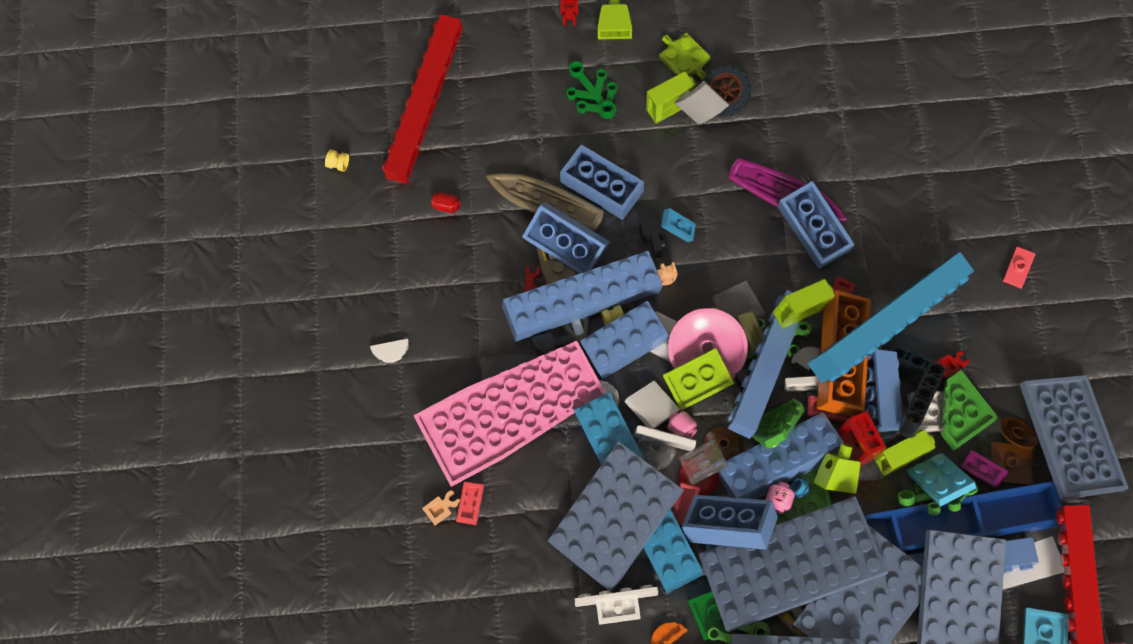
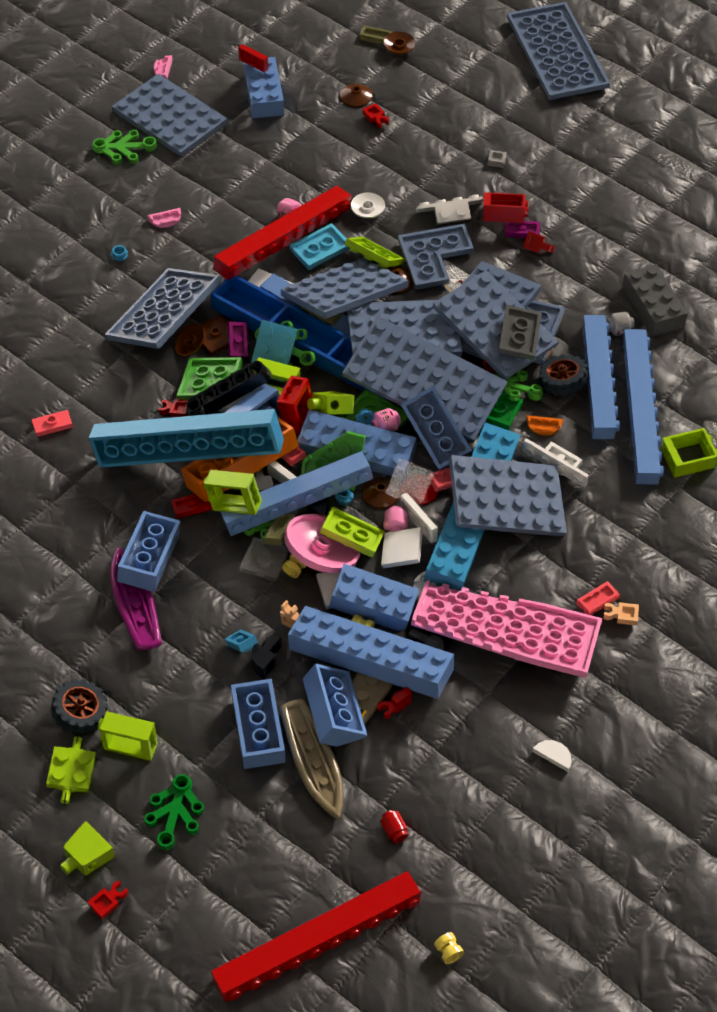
camera: 140 degrees left, 15 degrees down
light grey slope [675,81,729,124] -> none

